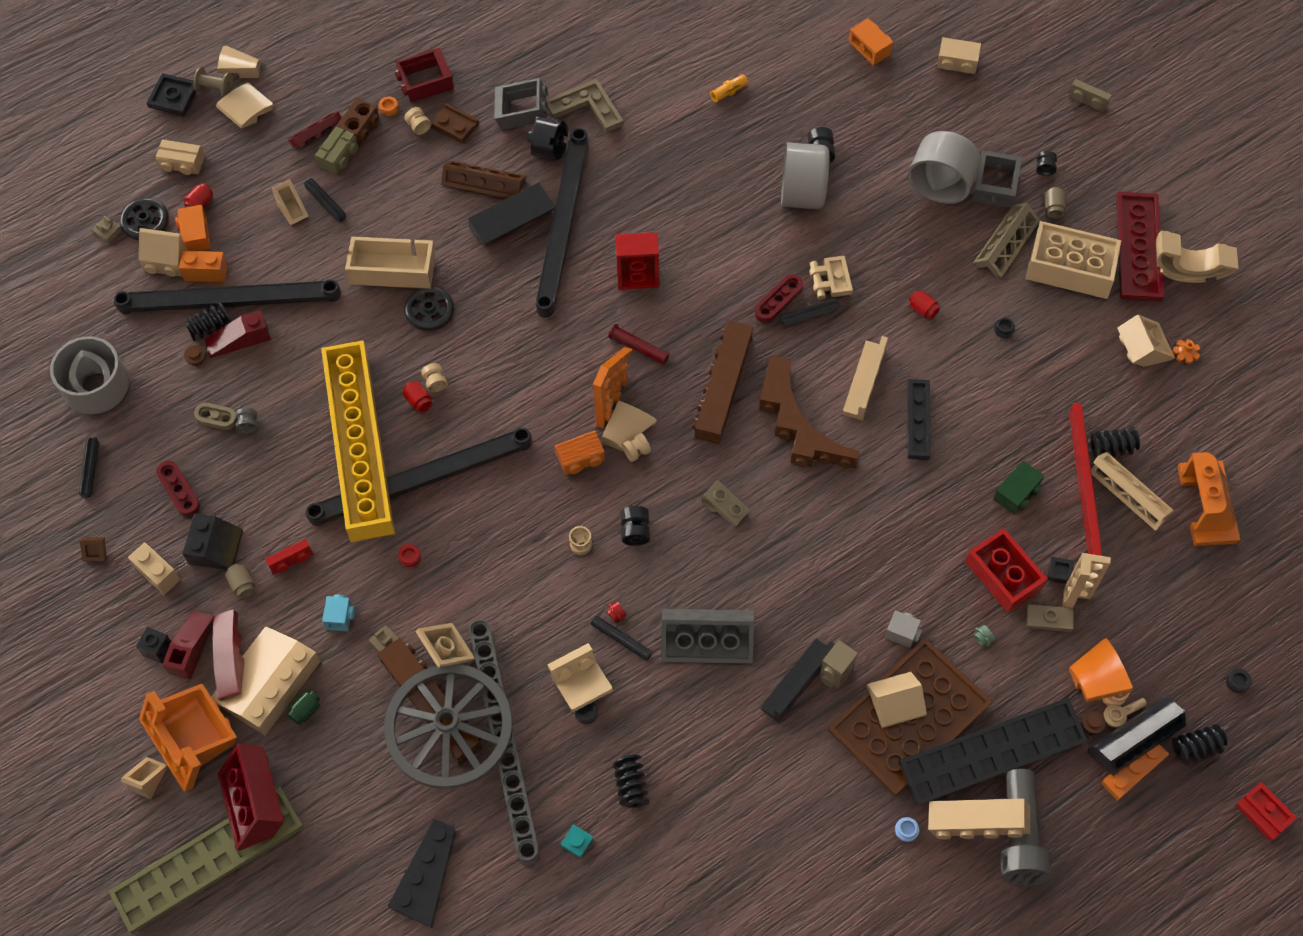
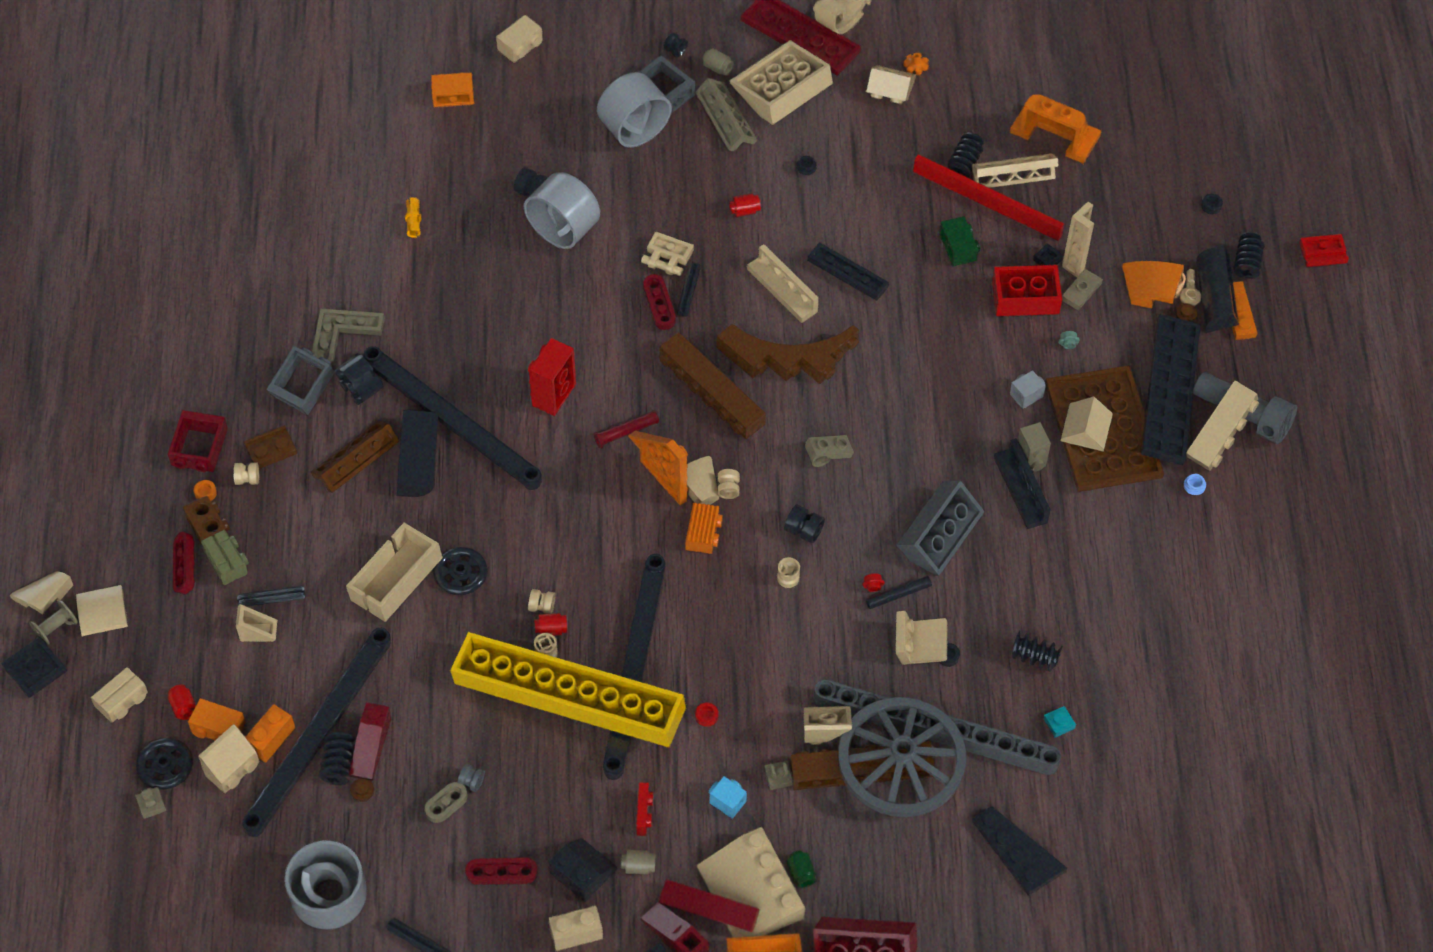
camera: 60 degrees left, 5 degrees down
none -> tan wheel [534,633,558,658]

